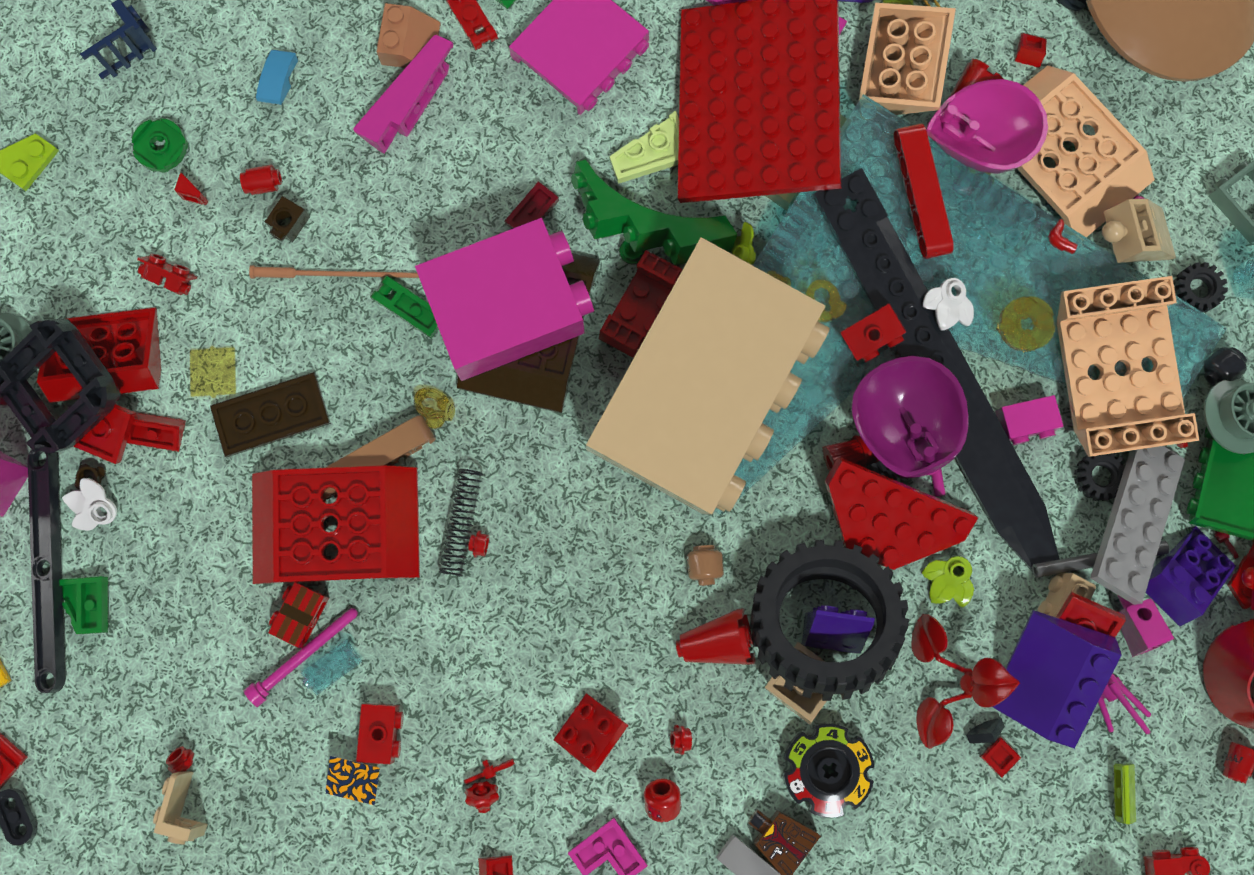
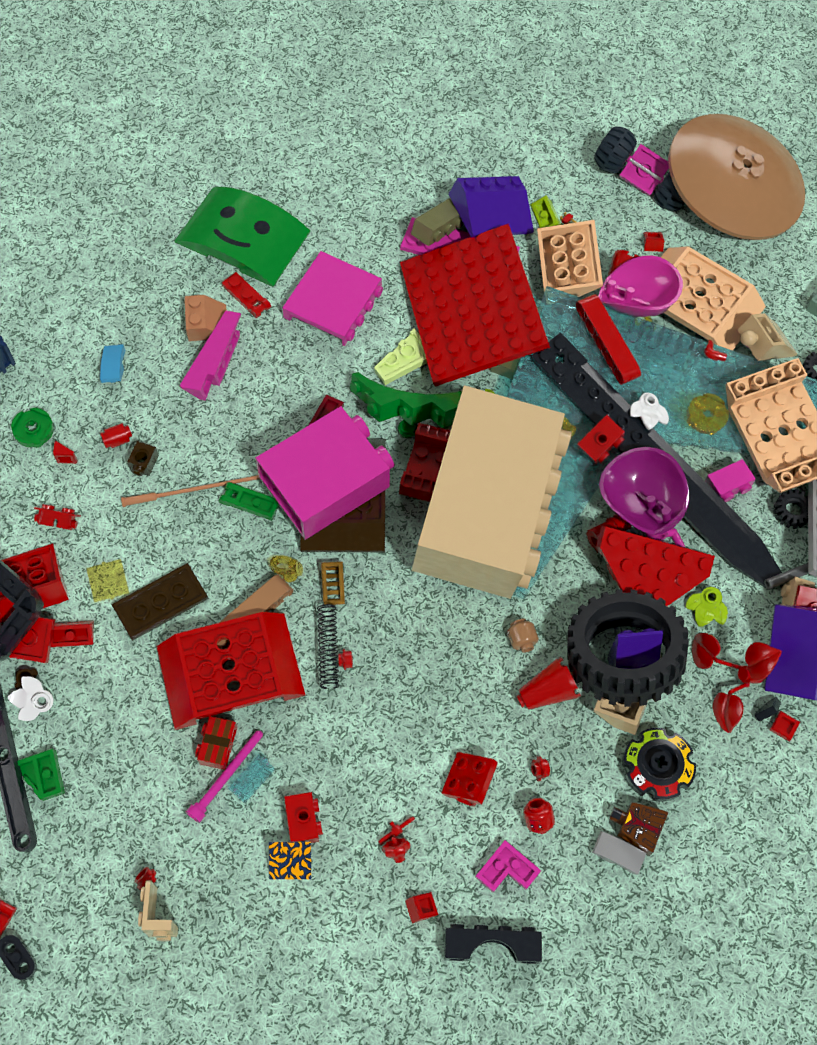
camera: 15 degrees left, 15 degrees down
none -> pearl gold slope [321,562,345,605]

